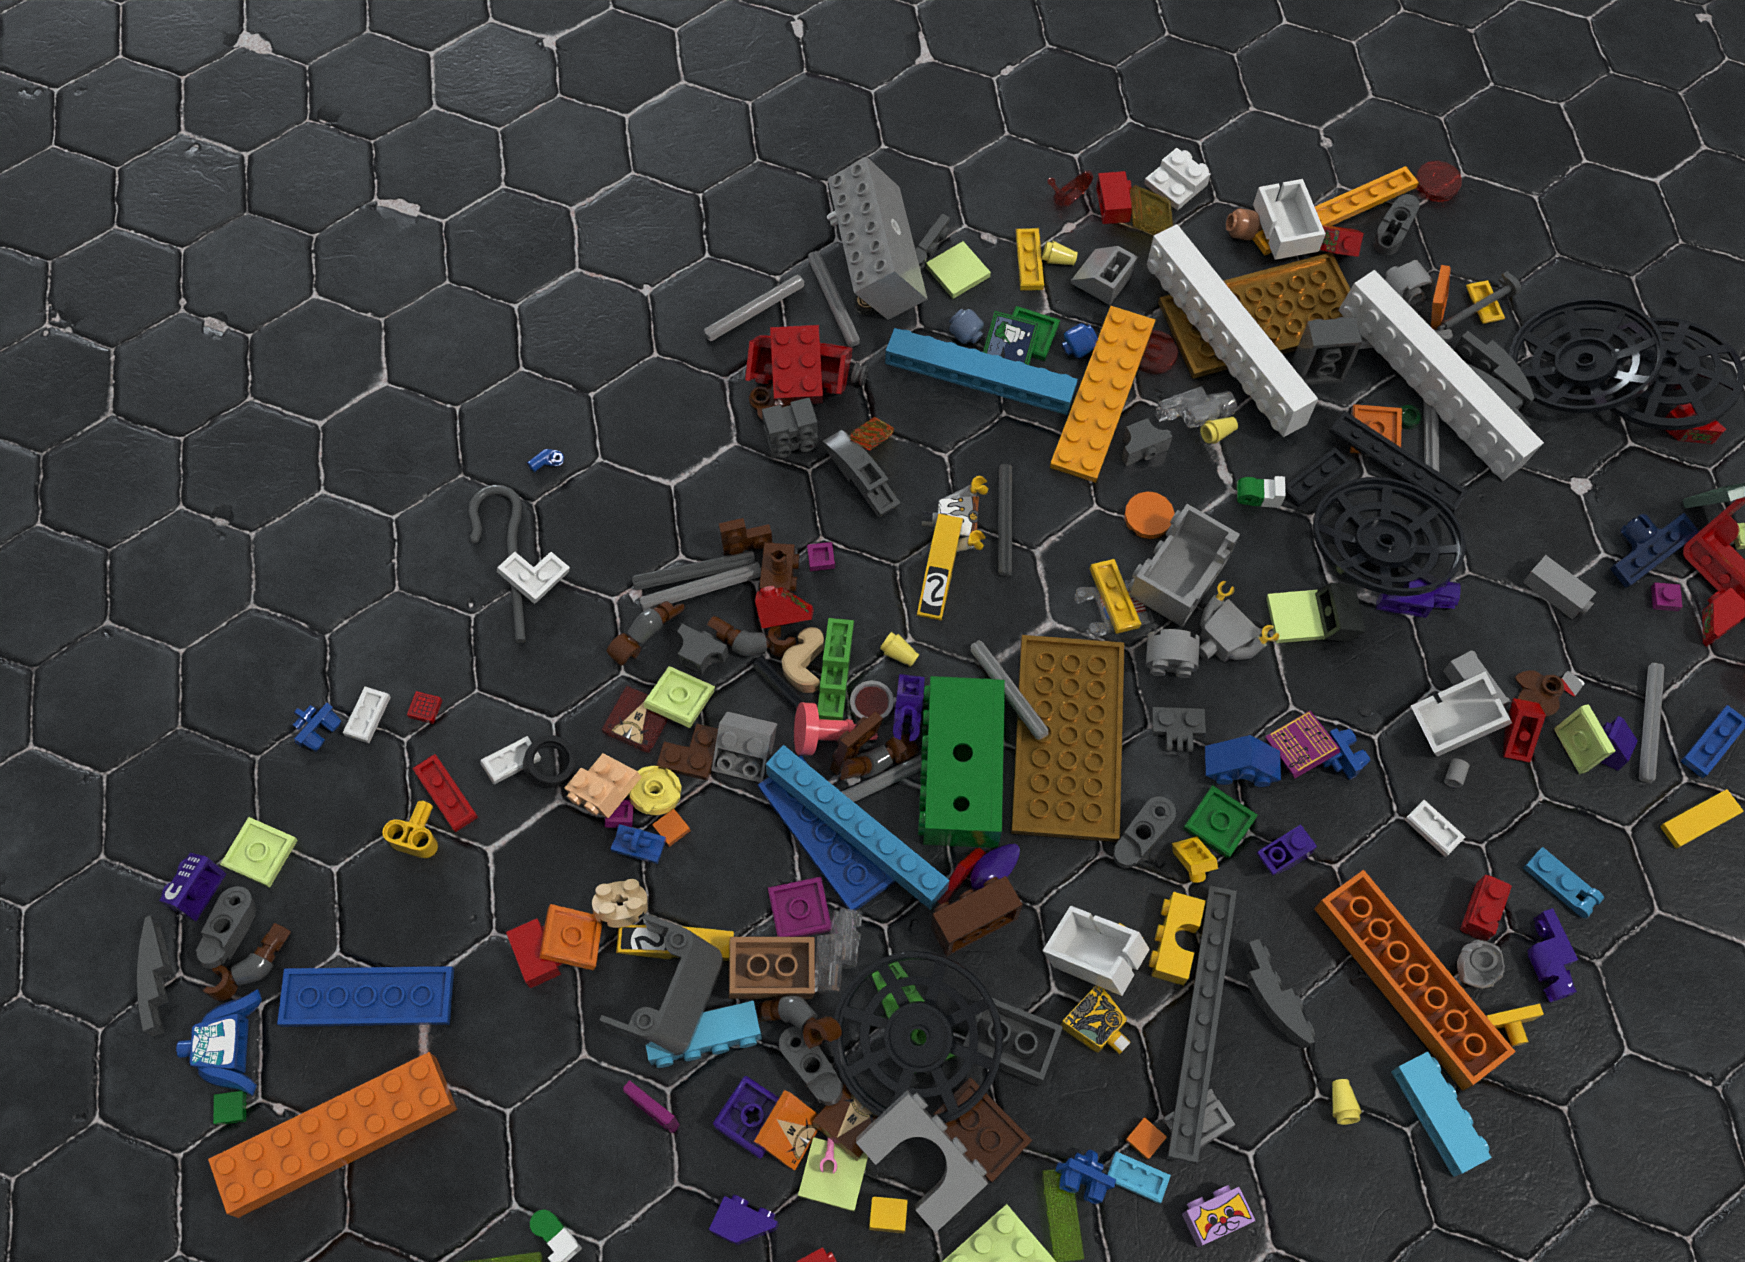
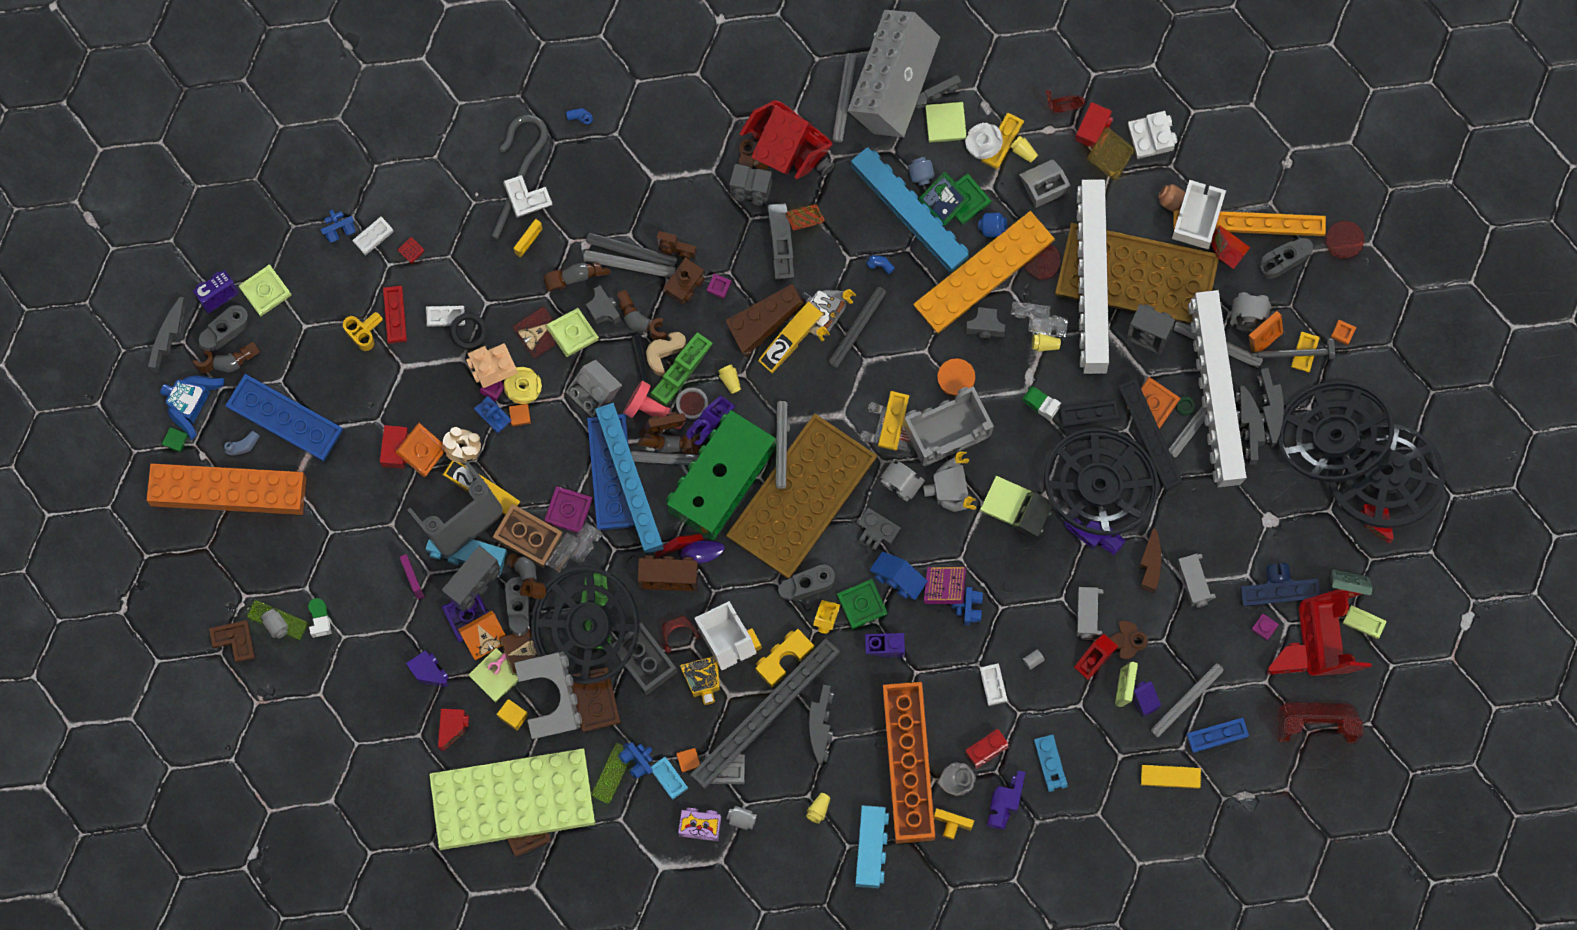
camera: 35 degrees right, 10 degrees up
reddish brown plate [656,724,718,781] -> none
light grey axle [704,275,804,341] -> none
red slope [755,586,814,628] -> none
white piece [1411,671,1512,757] -> none
light grey sticker [1561,671,1584,696] -> none
none -> sand blue arm [224,431,260,456]
none -> dark grey brick [442,546,500,612]
none -> yellow tile [513,219,543,257]
none -> clear red helmet [663,615,700,653]
none -> reddish brown wedge [725,284,805,357]
none -> light grey brick [727,806,757,830]
none -> blue arm [867,255,895,275]
none -> white tile [965,123,1003,159]
none -> reddish brown slope [1139,529,1161,594]
none -> orange tile [1331,320,1356,346]

